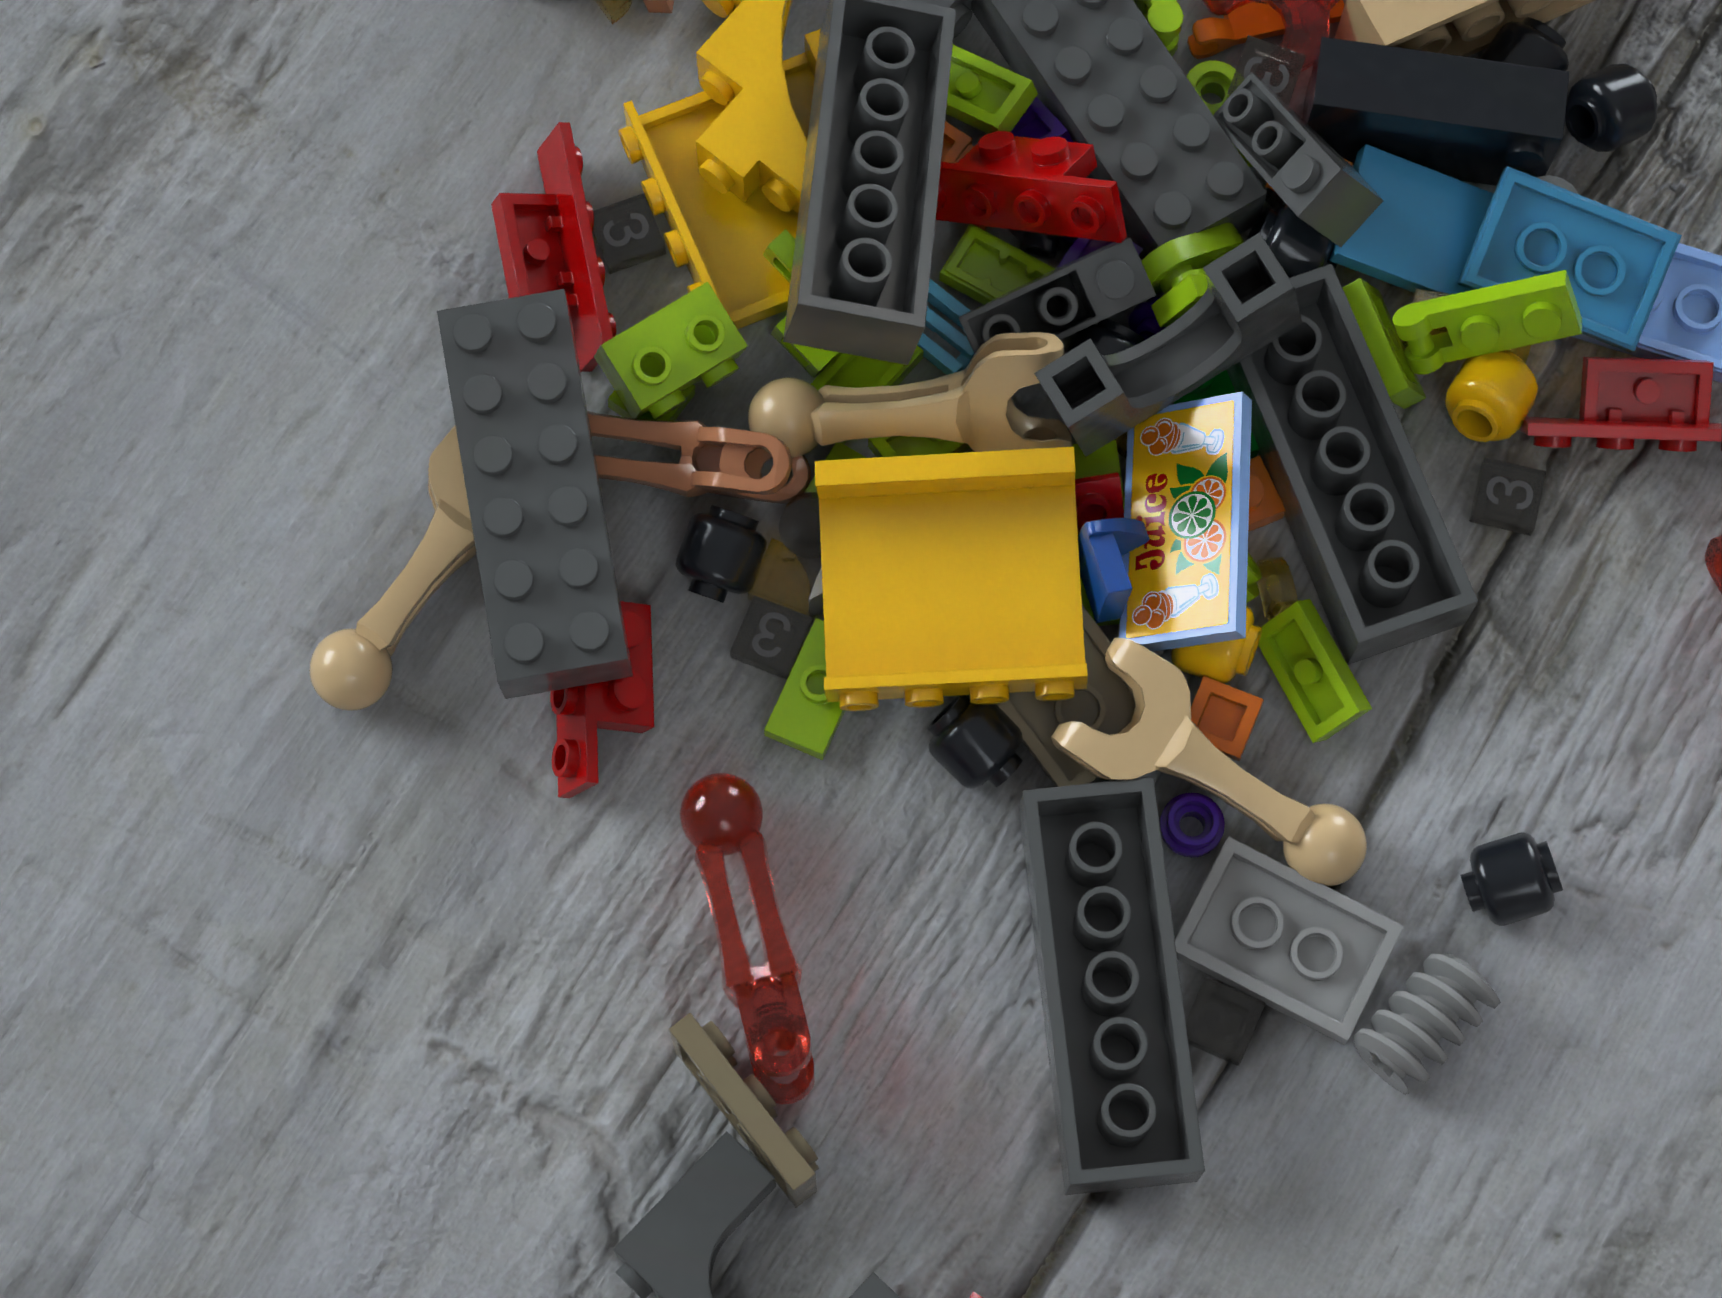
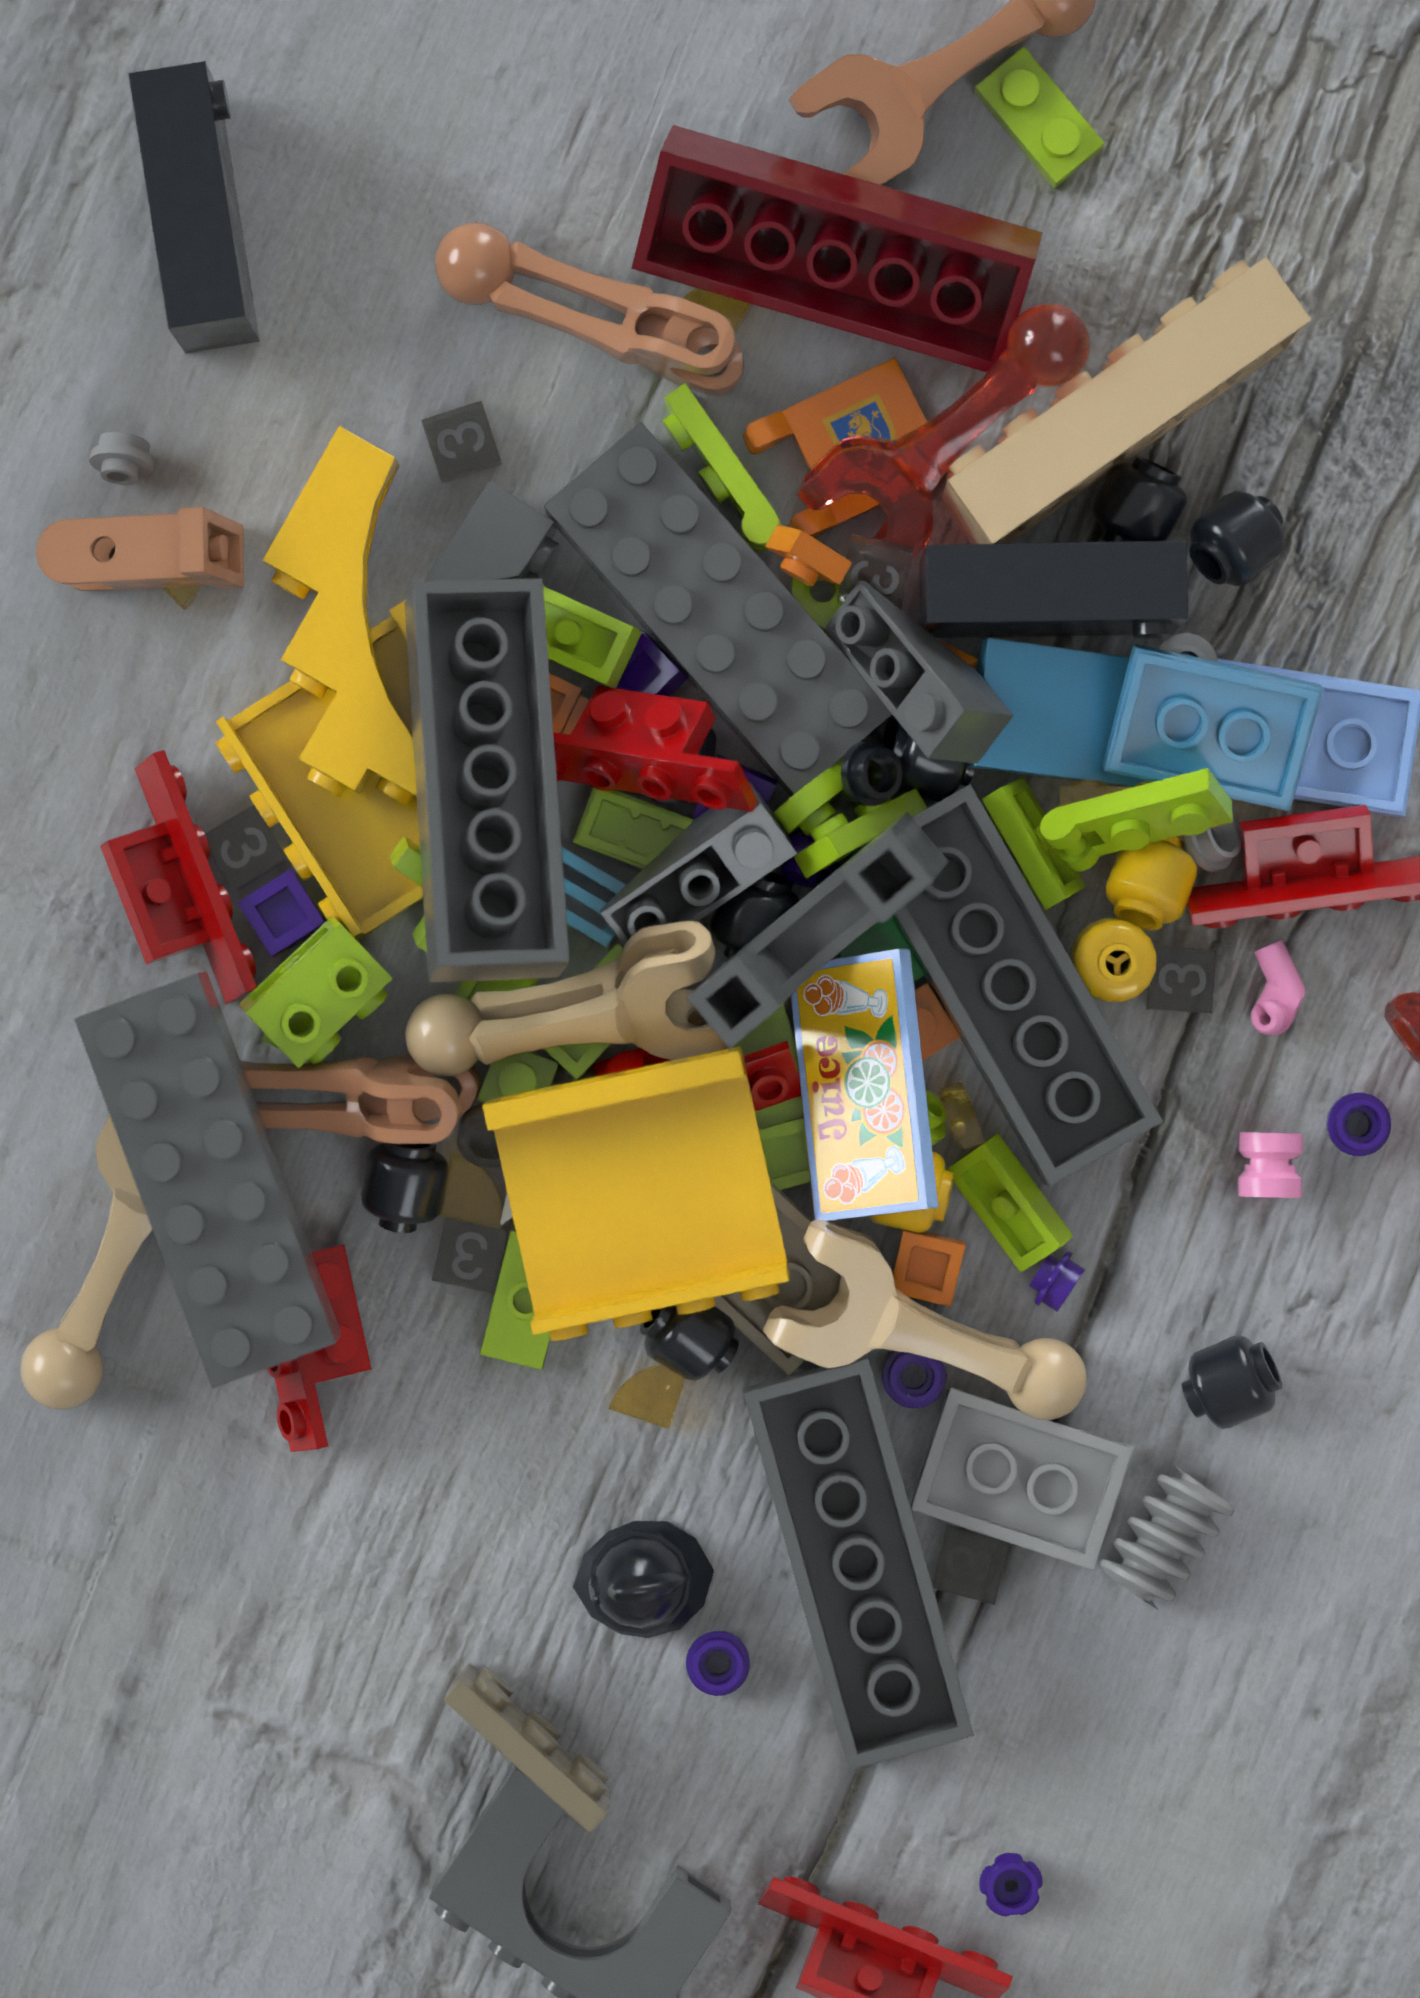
camera: 10 degrees left, 15 degrees up
clear red piece [680,773,815,1104] -> none
blue tile [1078,518,1149,623] -> none
none -> dark purple plate [237,869,326,958]
none -> black piece [573,1521,714,1638]
none -> clear yellow tile [608,1364,685,1429]
none -> dark purple plate [686,1630,750,1696]
none -> orange plate [765,525,853,587]
none -> black plate [841,741,902,806]
none -> dark purple plate [1029,1251,1085,1312]
none -> yellow head [1070,918,1157,1002]
none -> light grey plate [1183,819,1241,872]
none -> bright pink wheel [1238,1132,1303,1198]
none -> bright pink arm [1251,939,1306,1035]
none -> dark purple plate [1326,1093,1391,1156]

